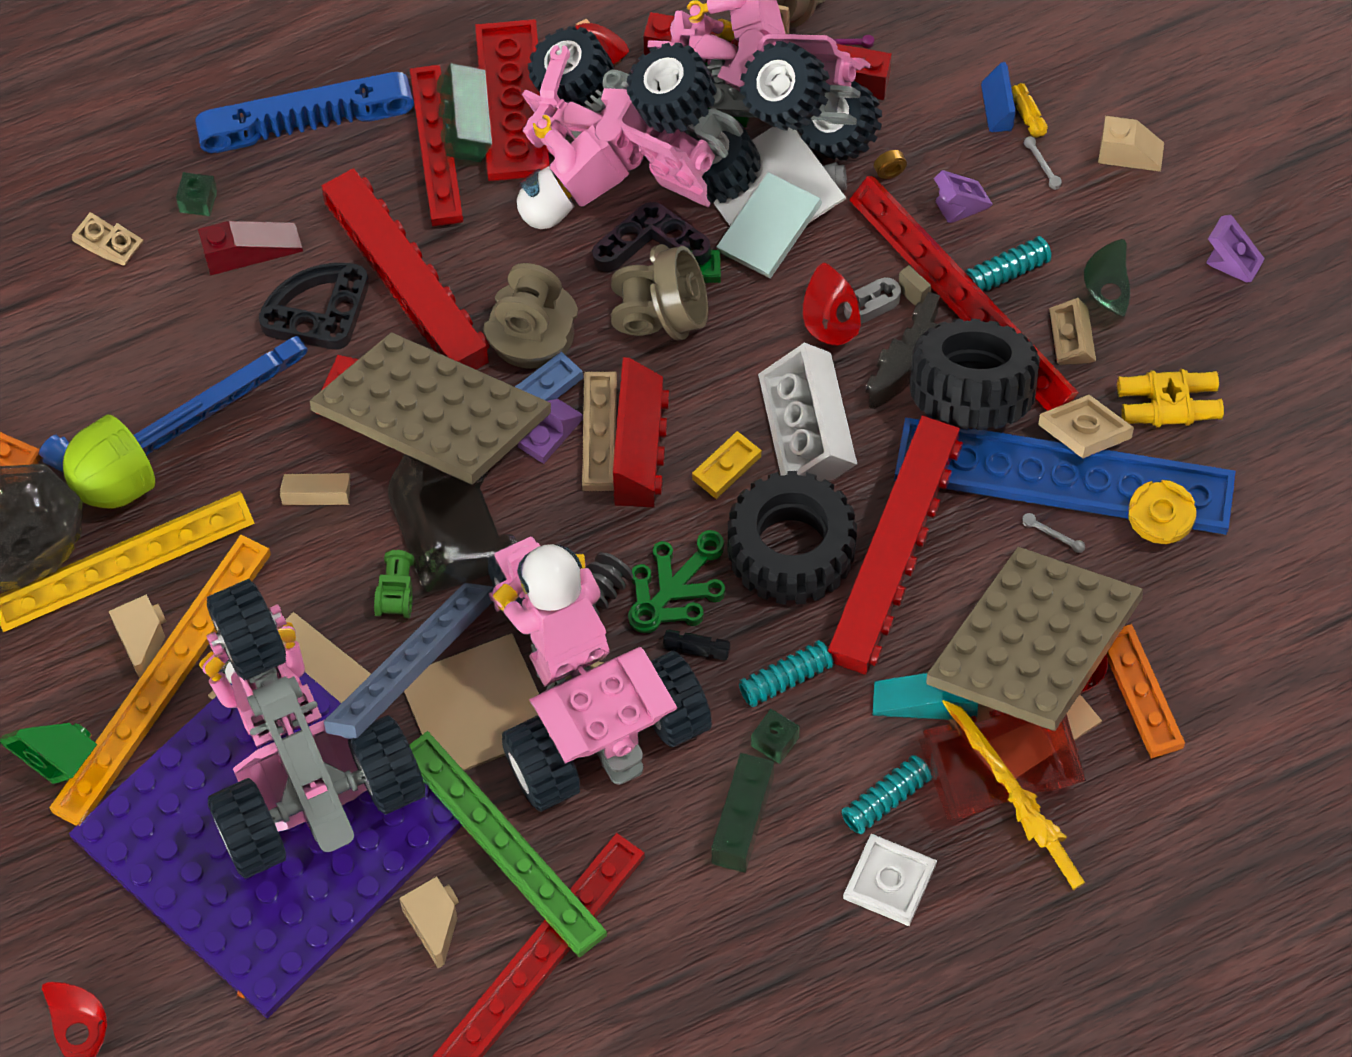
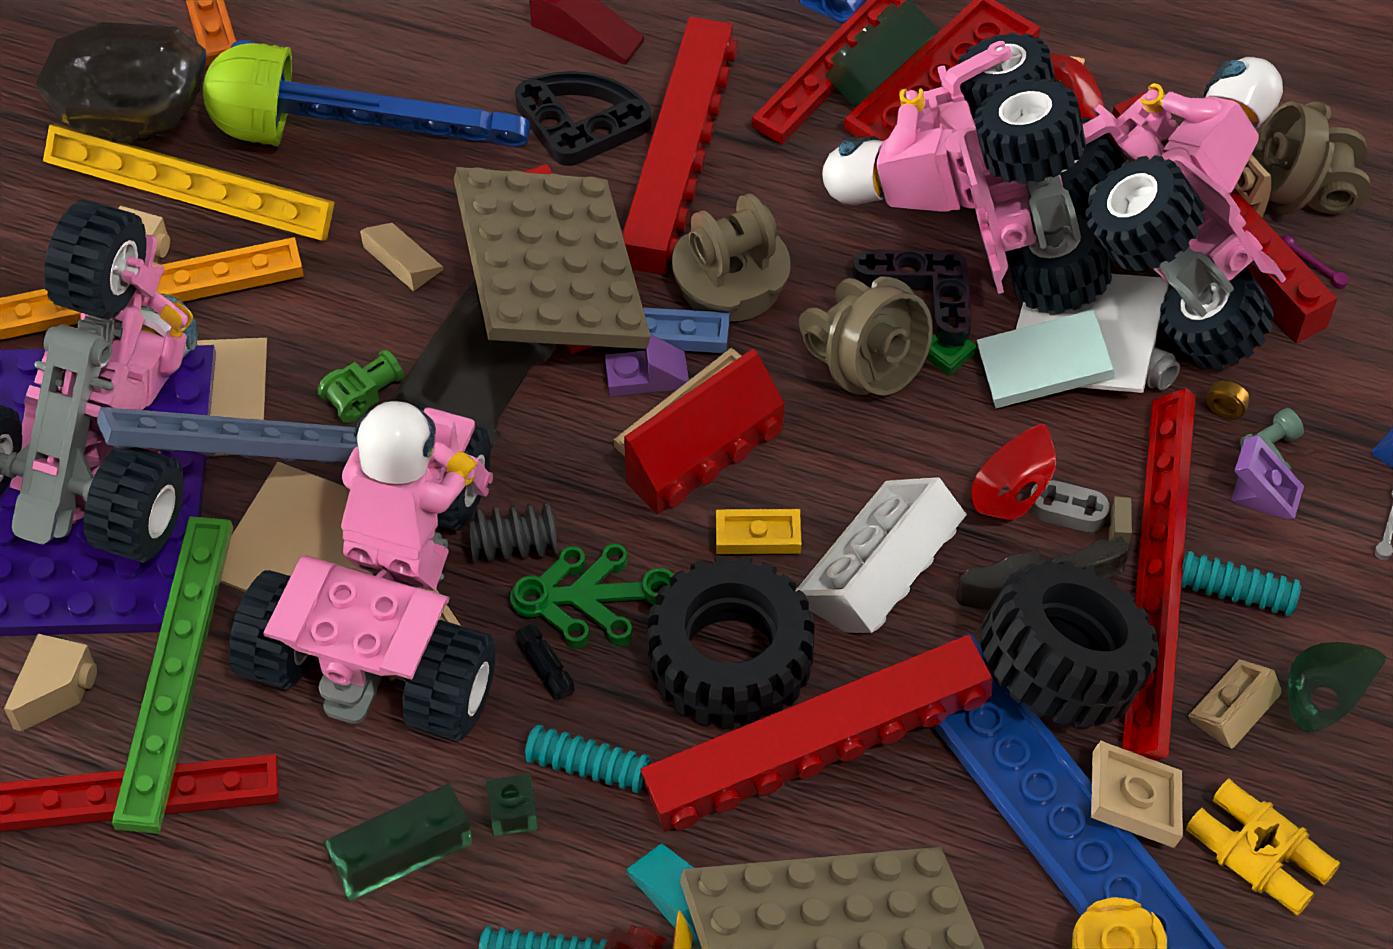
camera: 45 degrees right, 5 degrees down
light grey hinge [1022,513,1085,553] -> none
none -> sand green piece [1240,408,1304,471]

